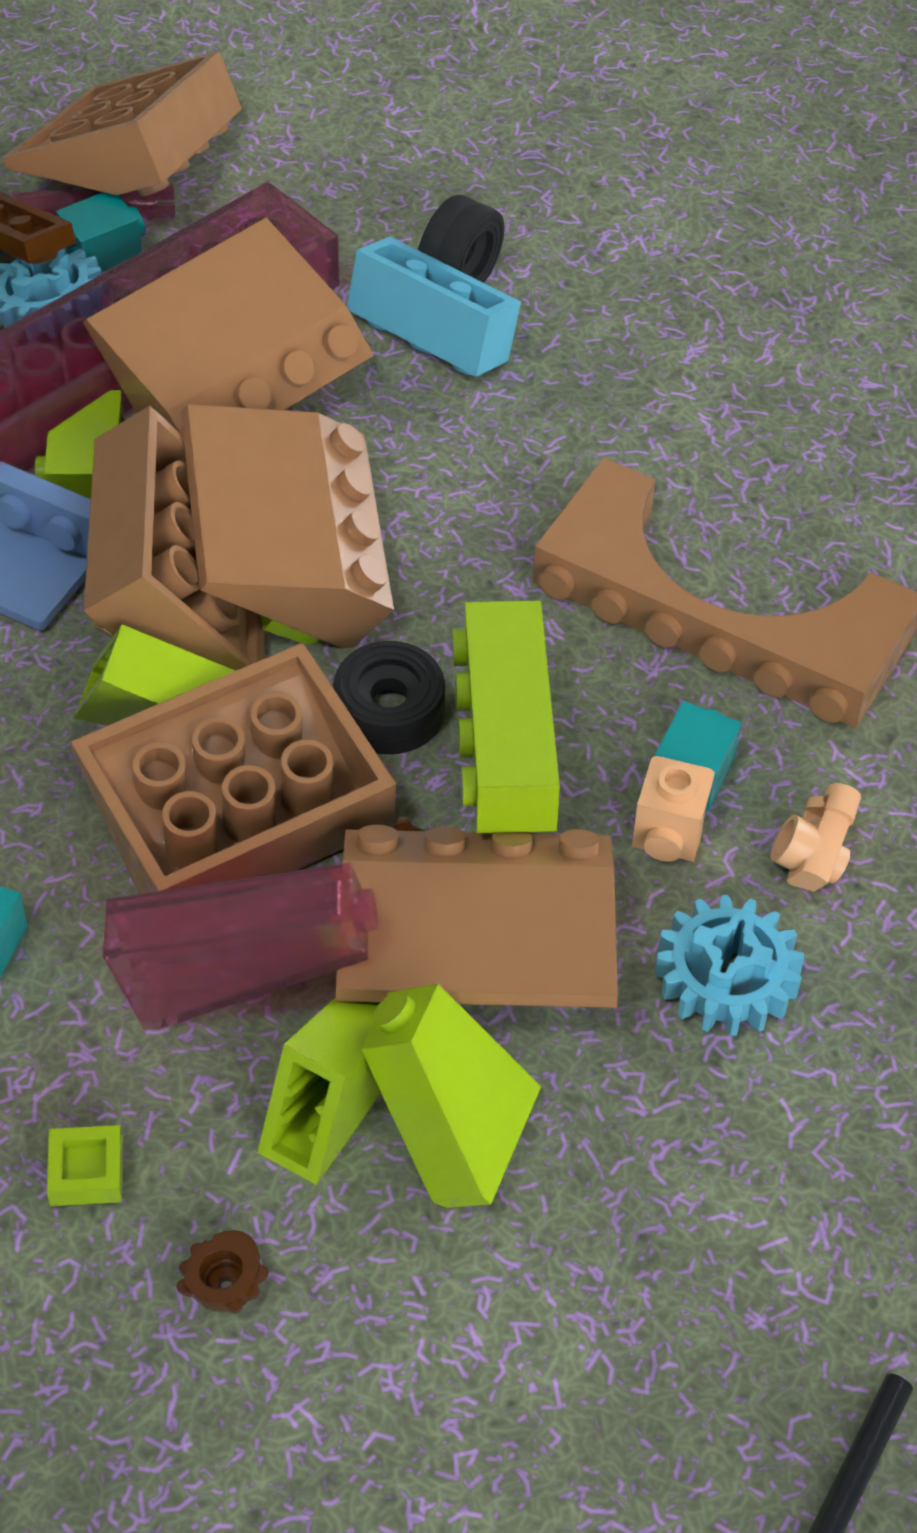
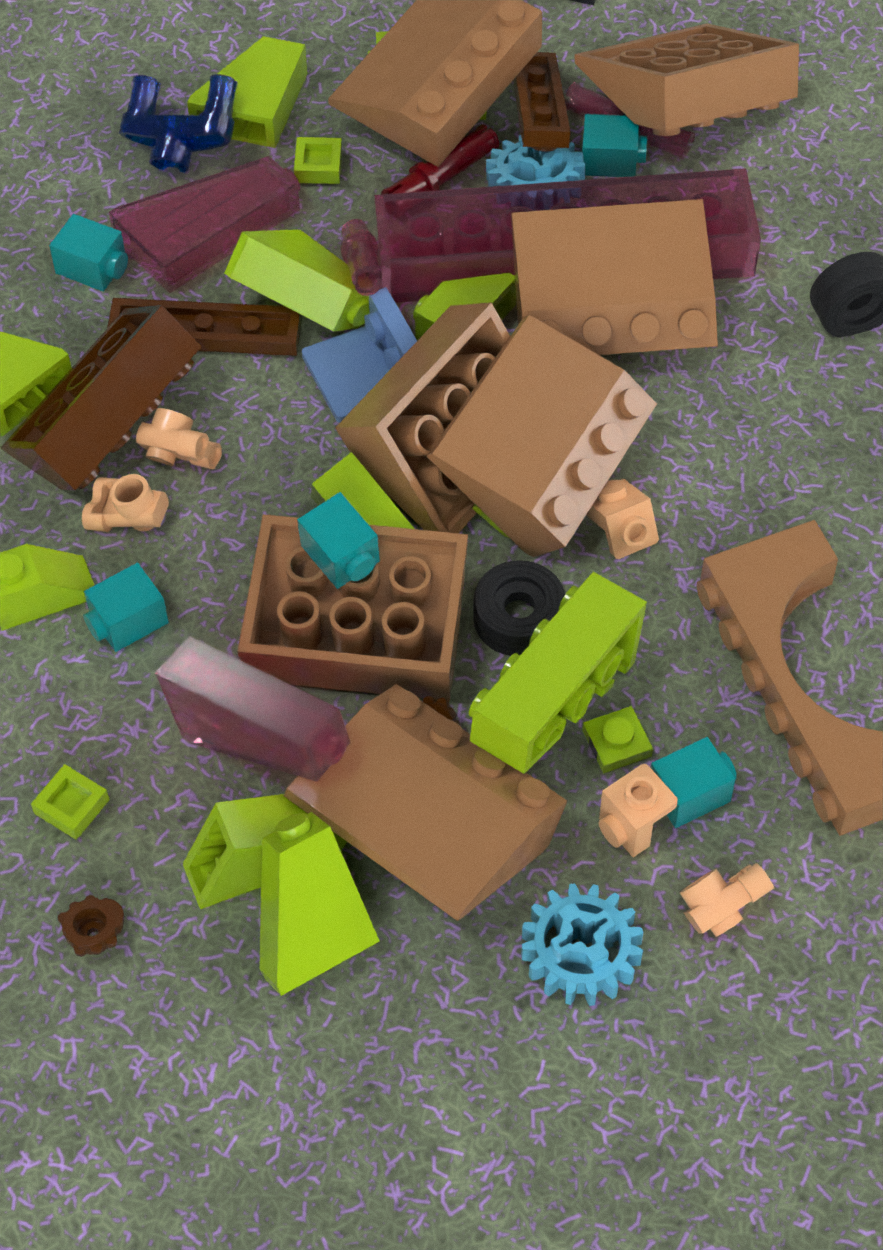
camera: 40 degrees right, 5 degrees up
medium azure brick [347,237,521,377] -> none
none -> teal brick [297,492,380,589]
none -> lime plate [582,706,653,774]
none -> light nougat bracket [586,479,659,559]

